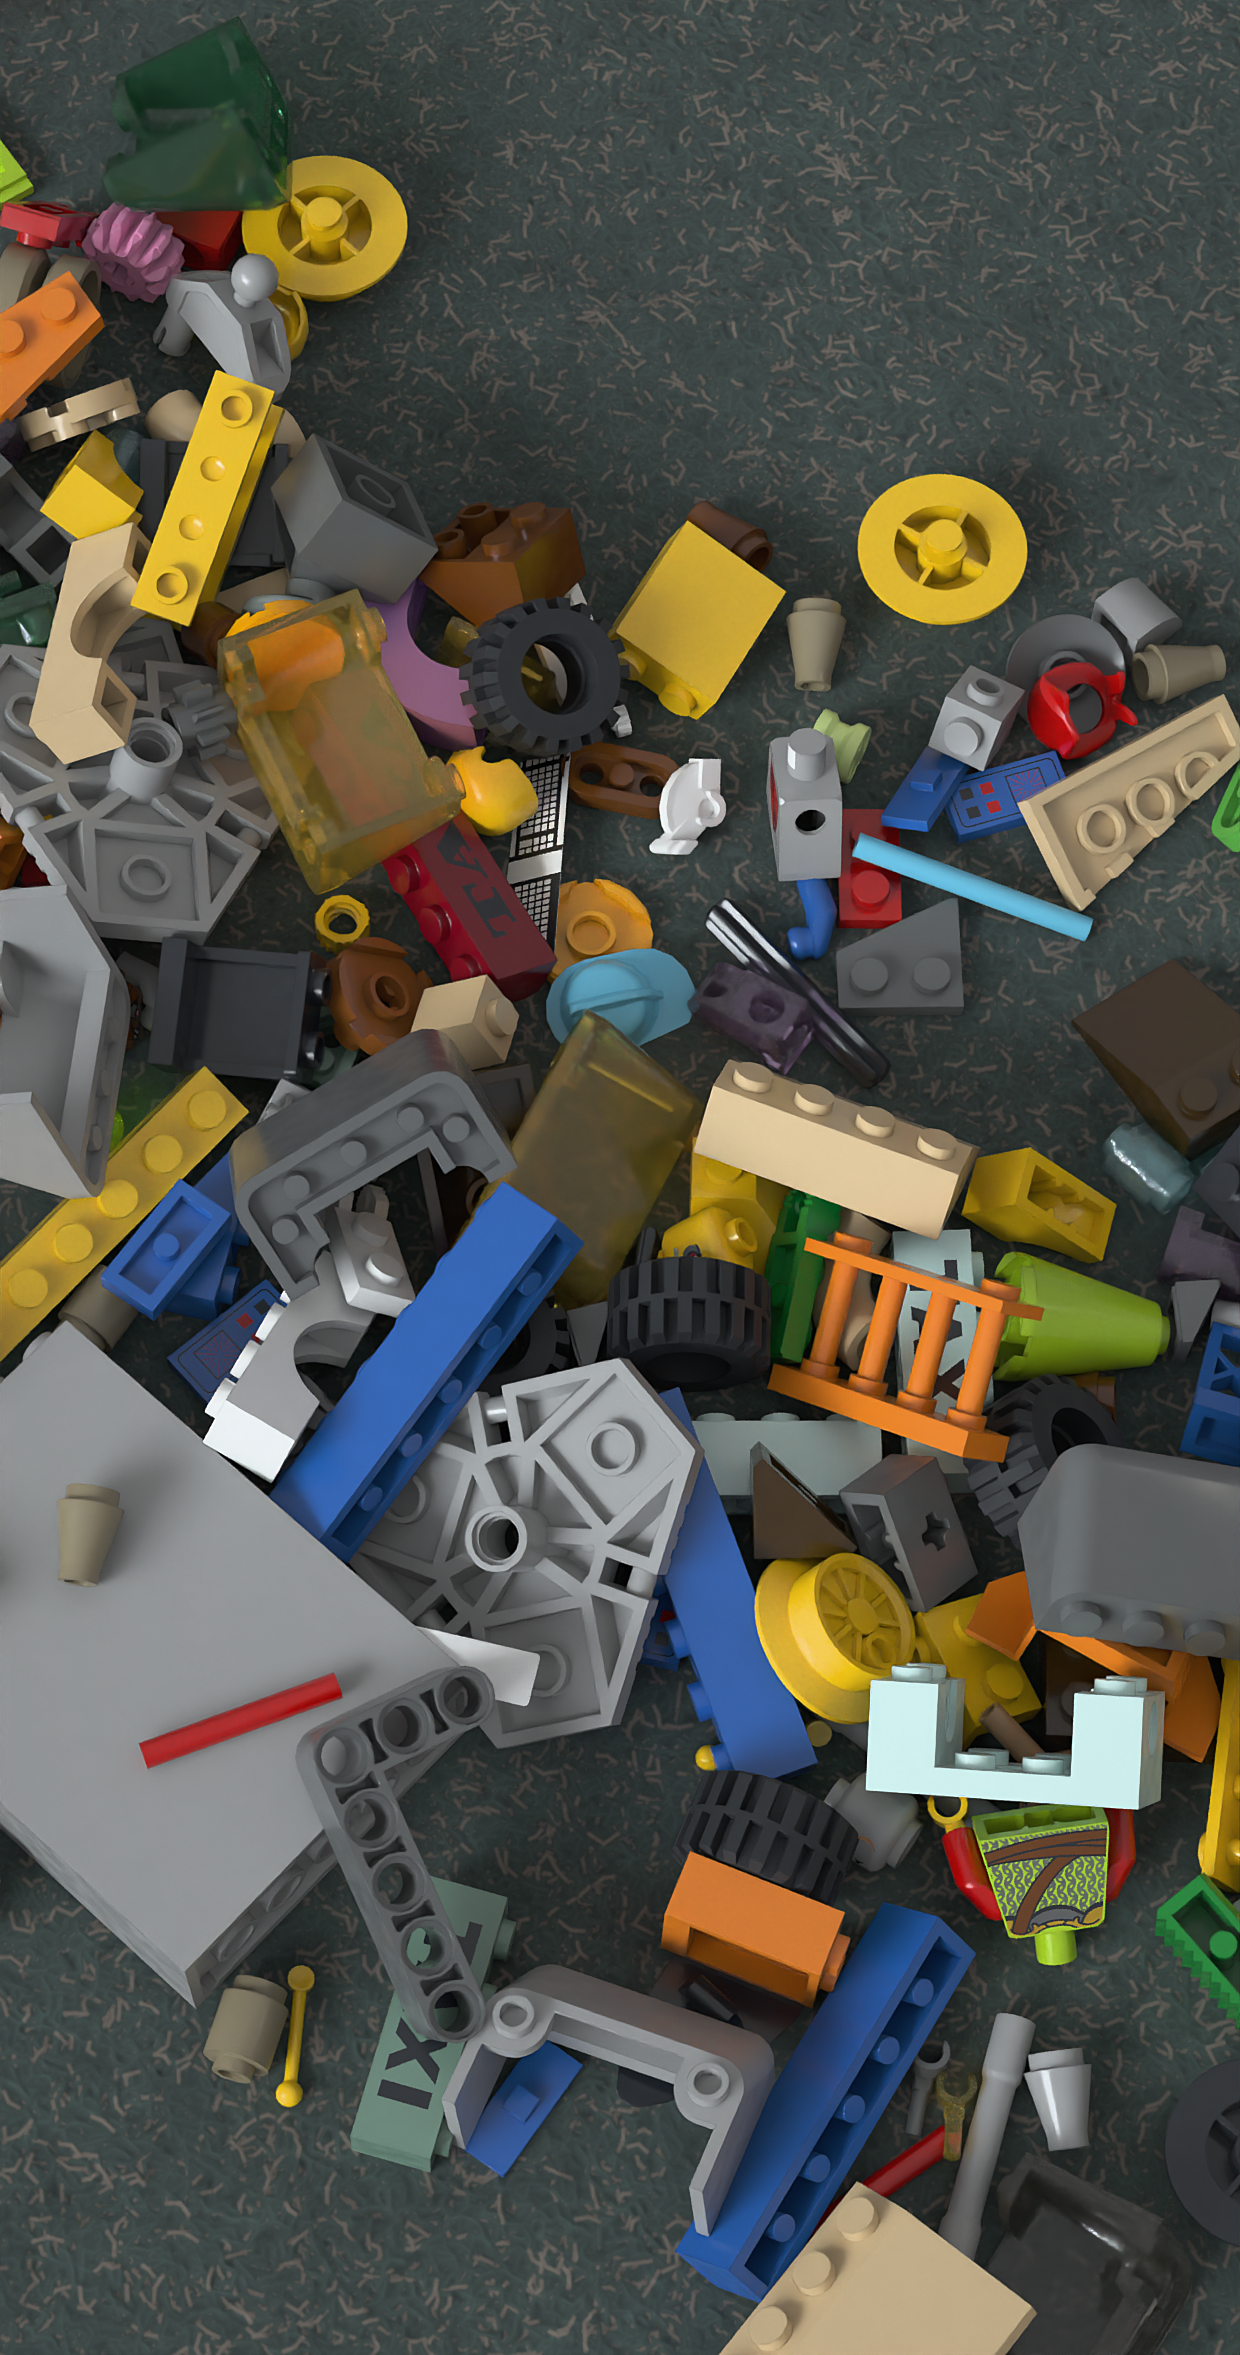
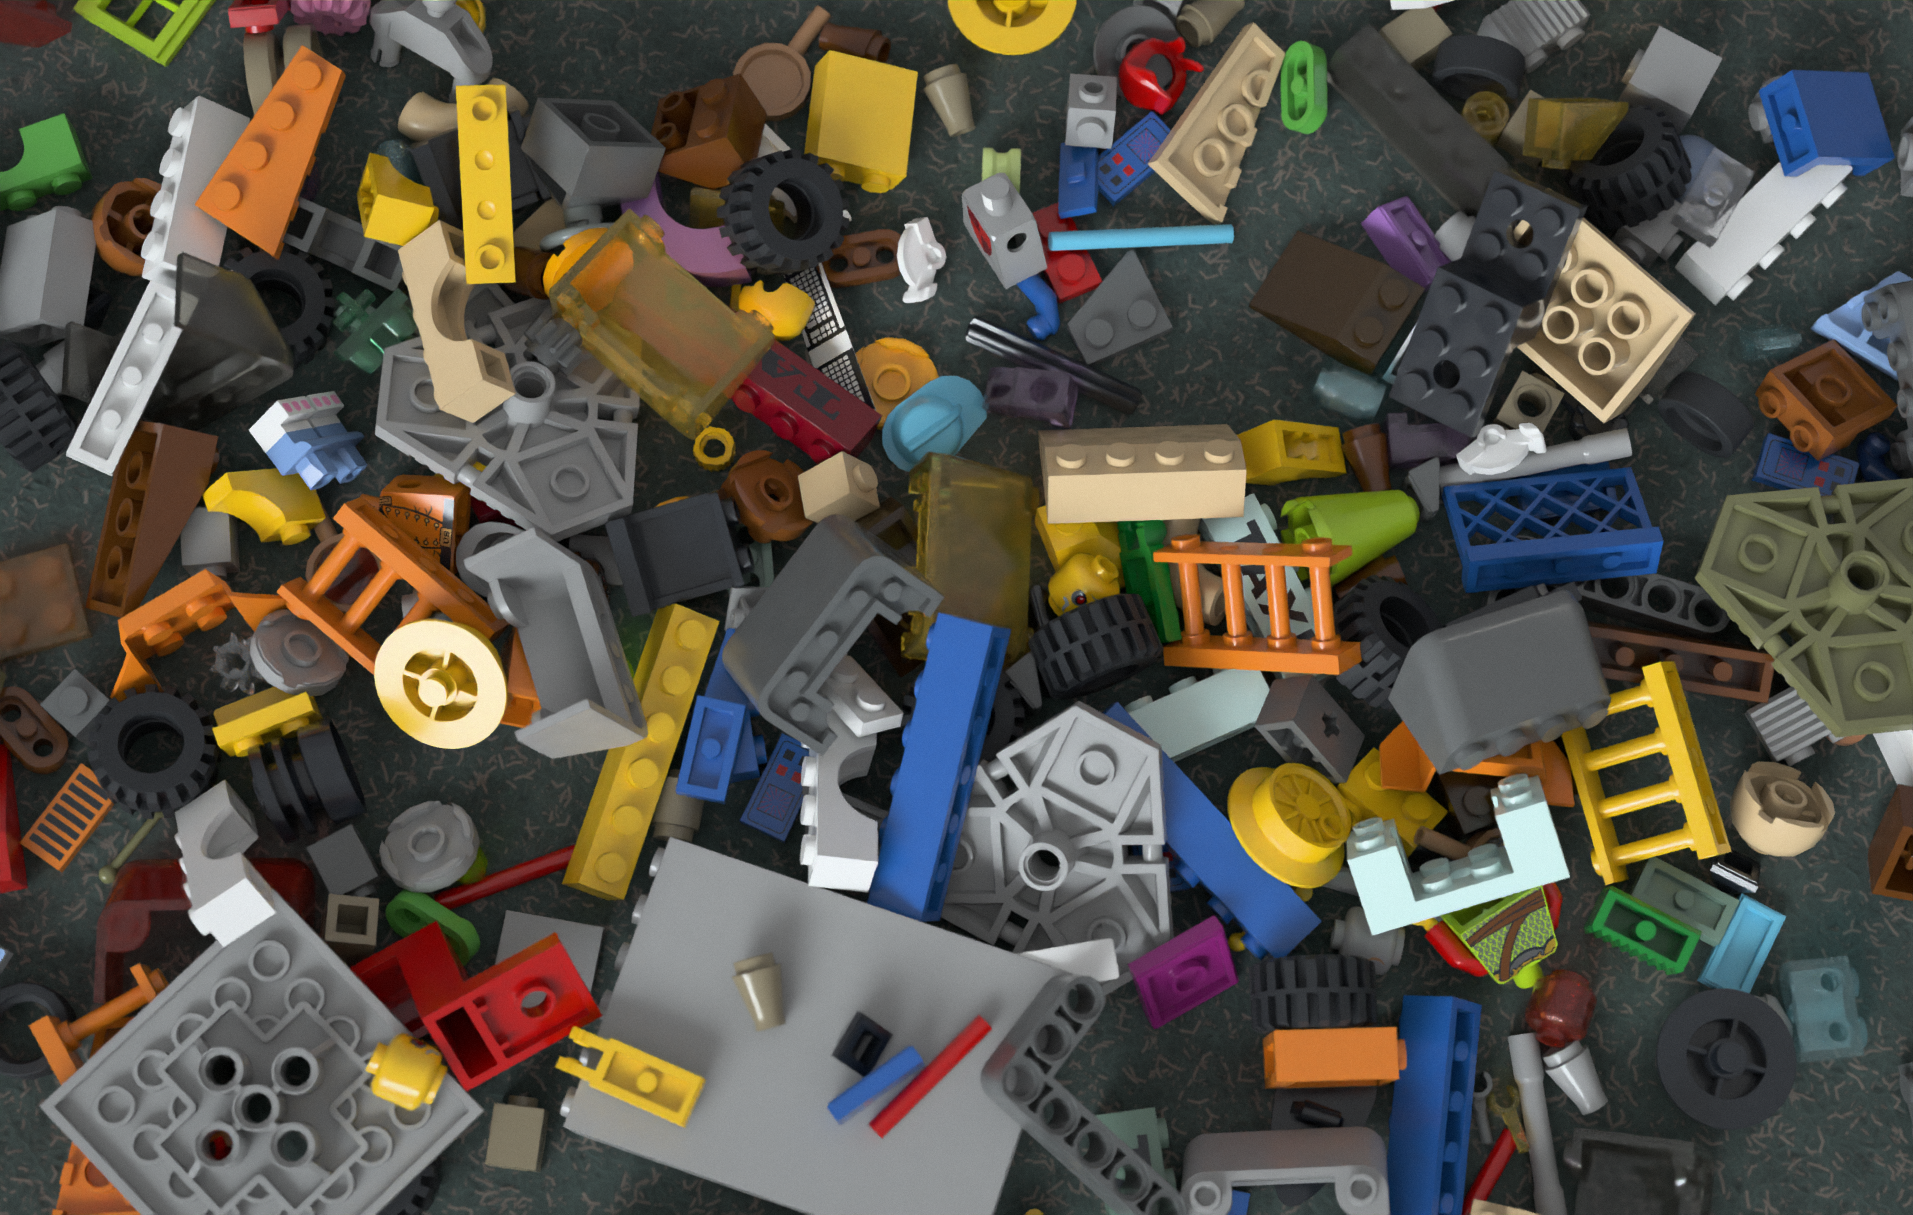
camera: 25 degrees left, 10 degrees up
tan plate [16,377,140,452] -> none
dark brown slope [750,1441,858,1559] -> none
none -> medium nougat piece [733,6,831,121]
none -> blue tile [827,1046,925,1126]
none -> black slope [831,1011,893,1077]
none -> magenta tile [1128,915,1239,1029]
none -> reddish brown cone [1341,423,1392,492]
none -> clear red head [1525,969,1597,1048]

